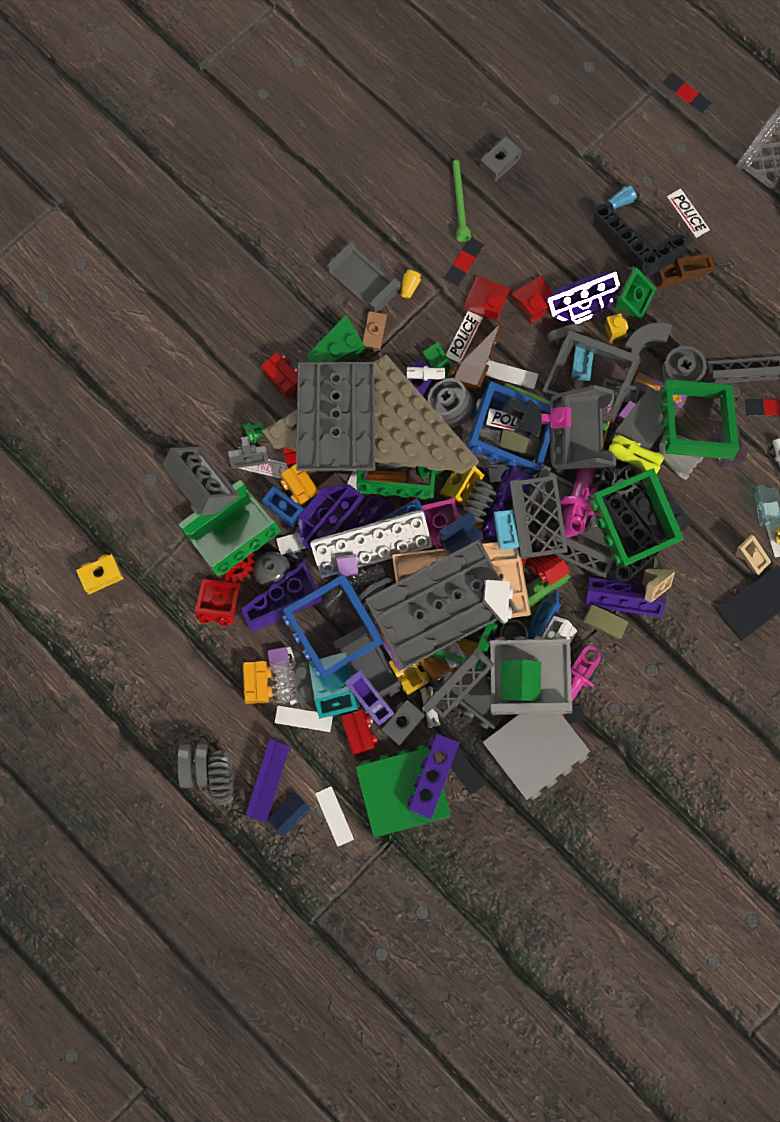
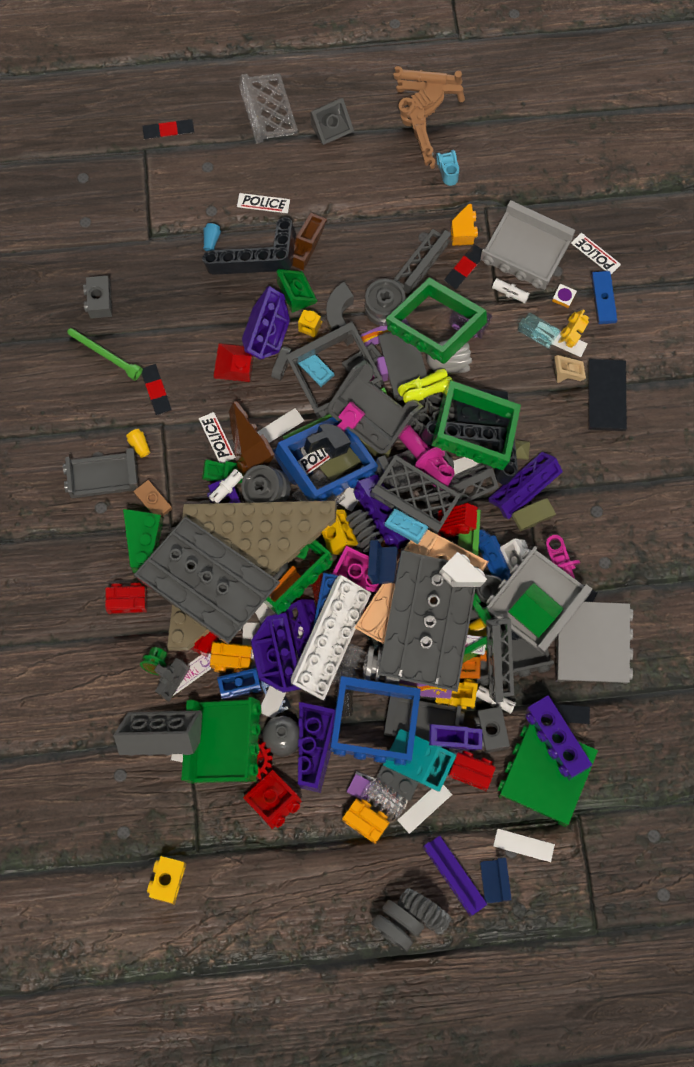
camera: 55 degrees left, 5 degrees down
medium lavender tile [337,554,359,577] -> none
red slope [463,276,511,322] -> none
tan slope [642,569,675,603] -> none

